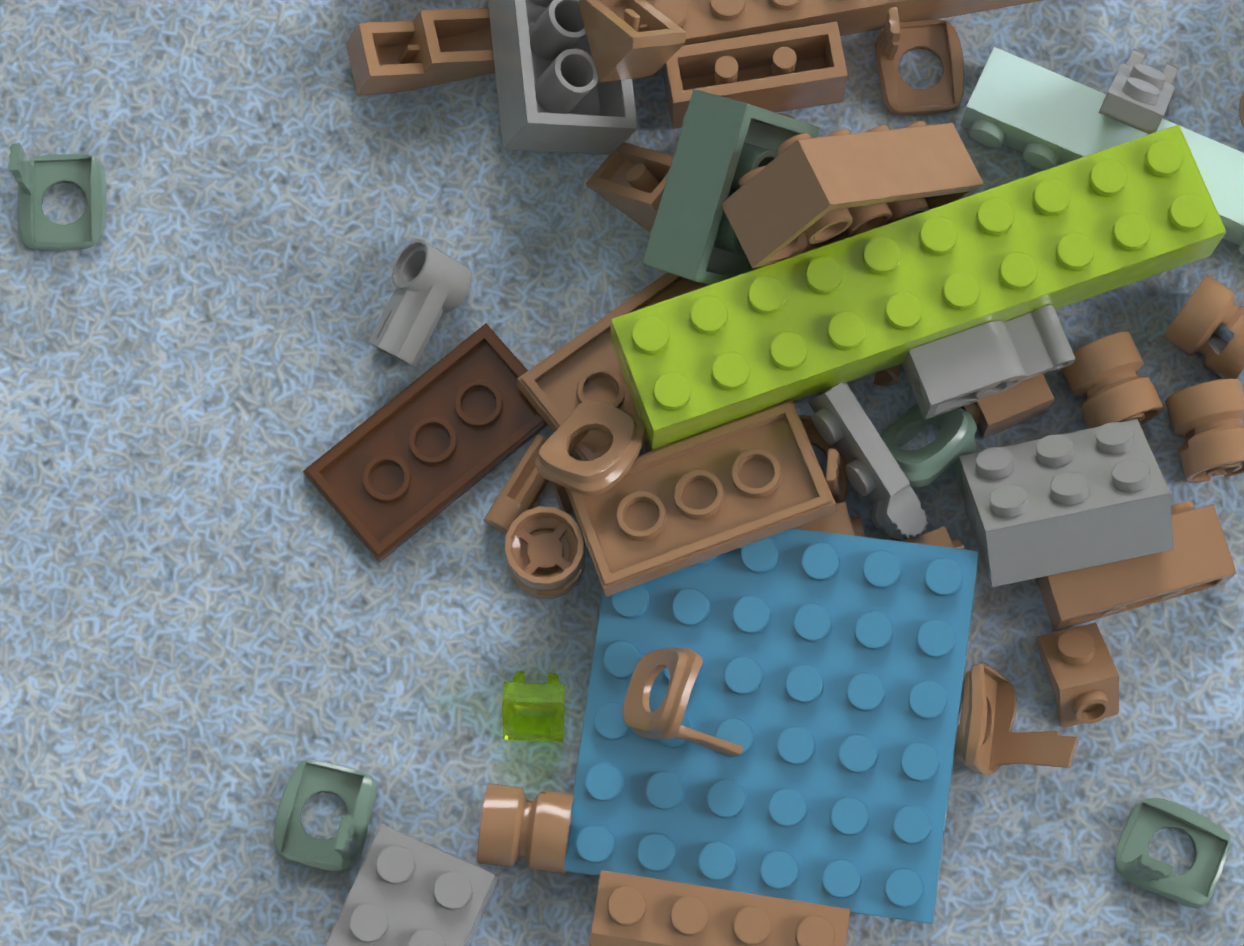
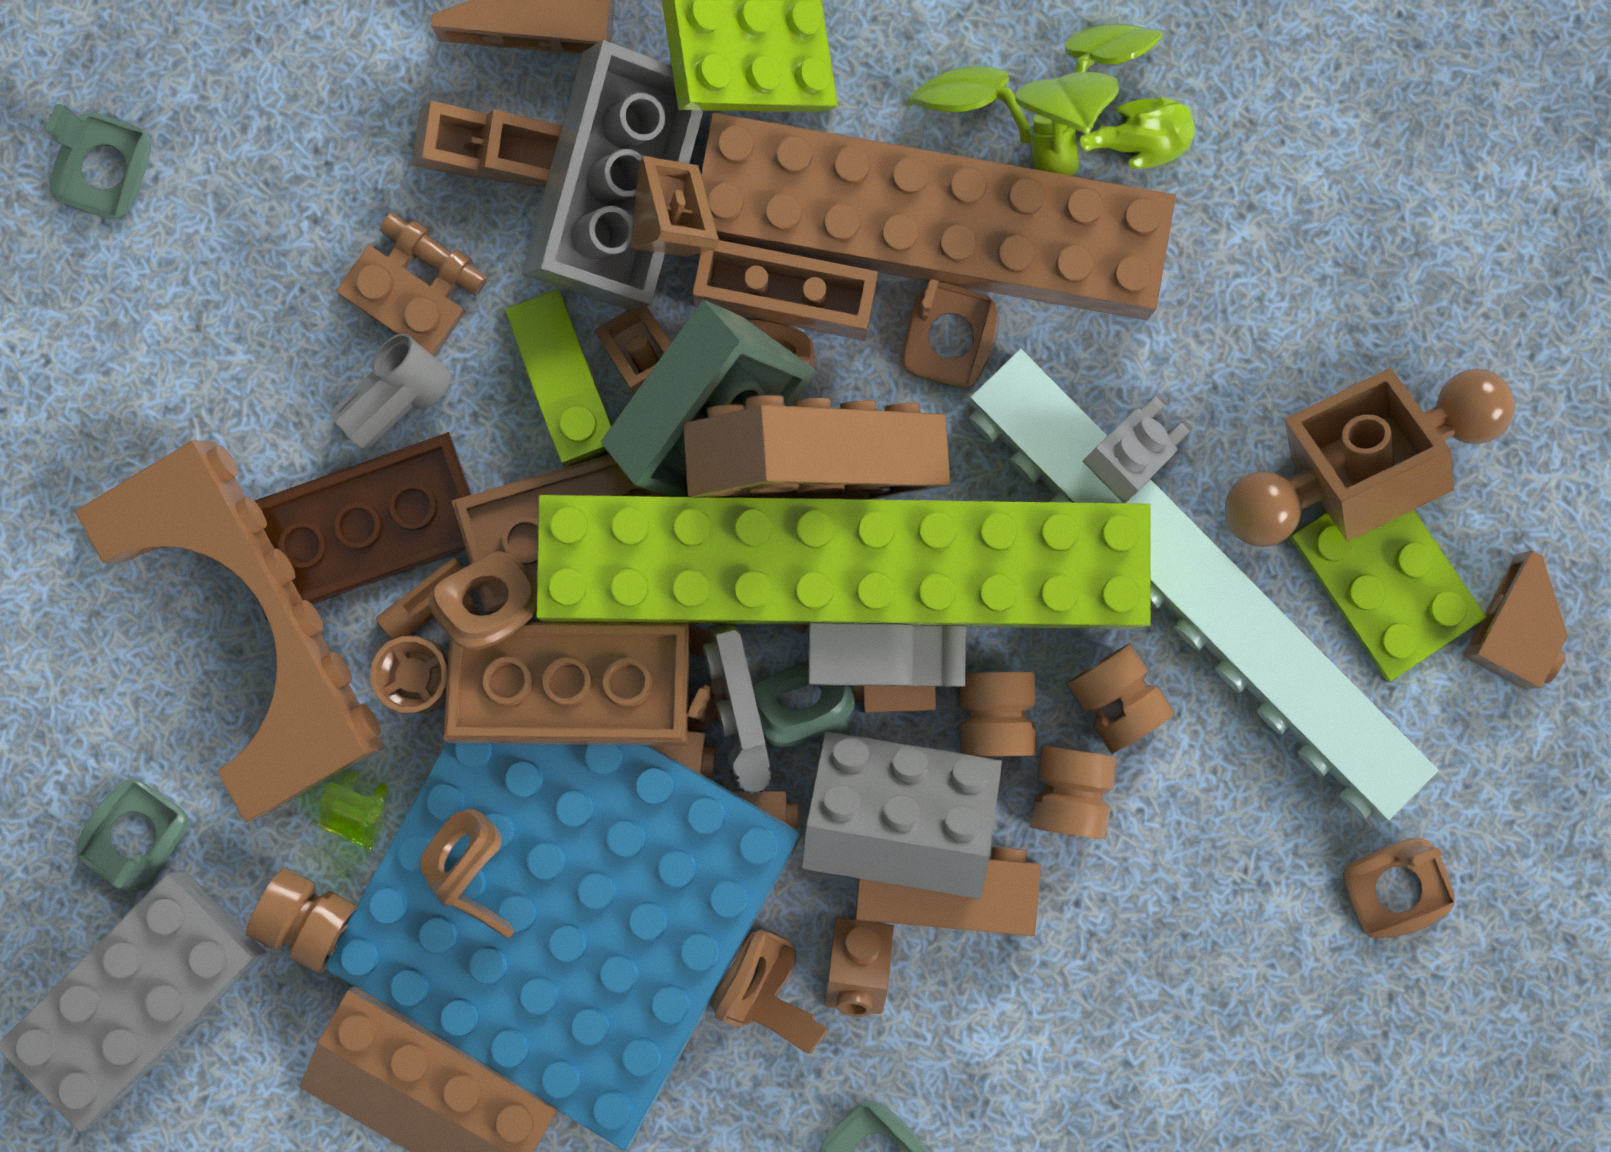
camera: 15 degrees right, 10 degrees up
none -> medium nougat arch [75,440,384,823]
none -> medium nougat plate [336,212,488,357]
none -> lime slope [505,288,612,467]

